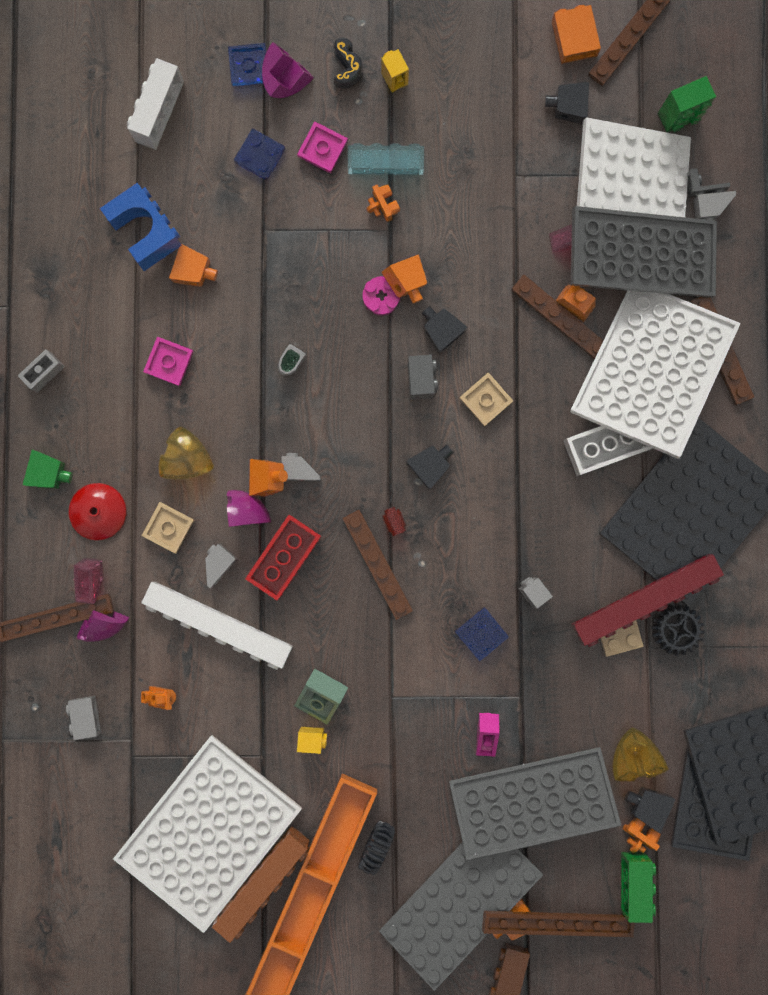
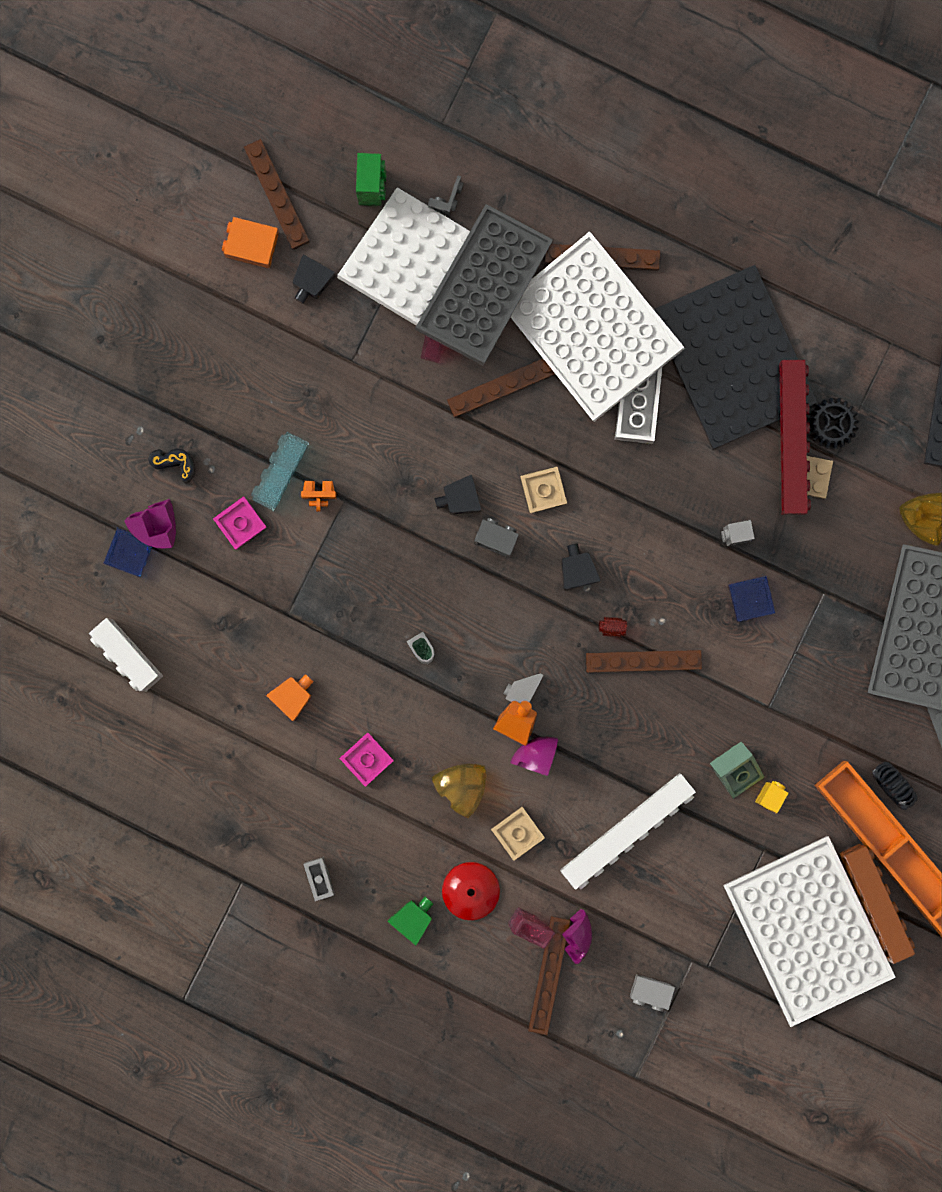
camera: 65 degrees left, 0 degrees up
blue arch [100,183,182,271] -> none
orange hips [141,686,176,710] -> none
light grey slope [205,544,238,588] -> none
clear blue plate [234,128,285,181] -> none
red brick [245,515,322,601] -> none
dark pink plate [363,276,400,316] -> none
yellow brick [381,49,409,93] -> none
orange torso [382,255,427,304] -> none
dark pink slope [476,713,500,757] -> none
orange torso [556,284,596,322] -> none
light grey slope [693,191,736,220] -> none

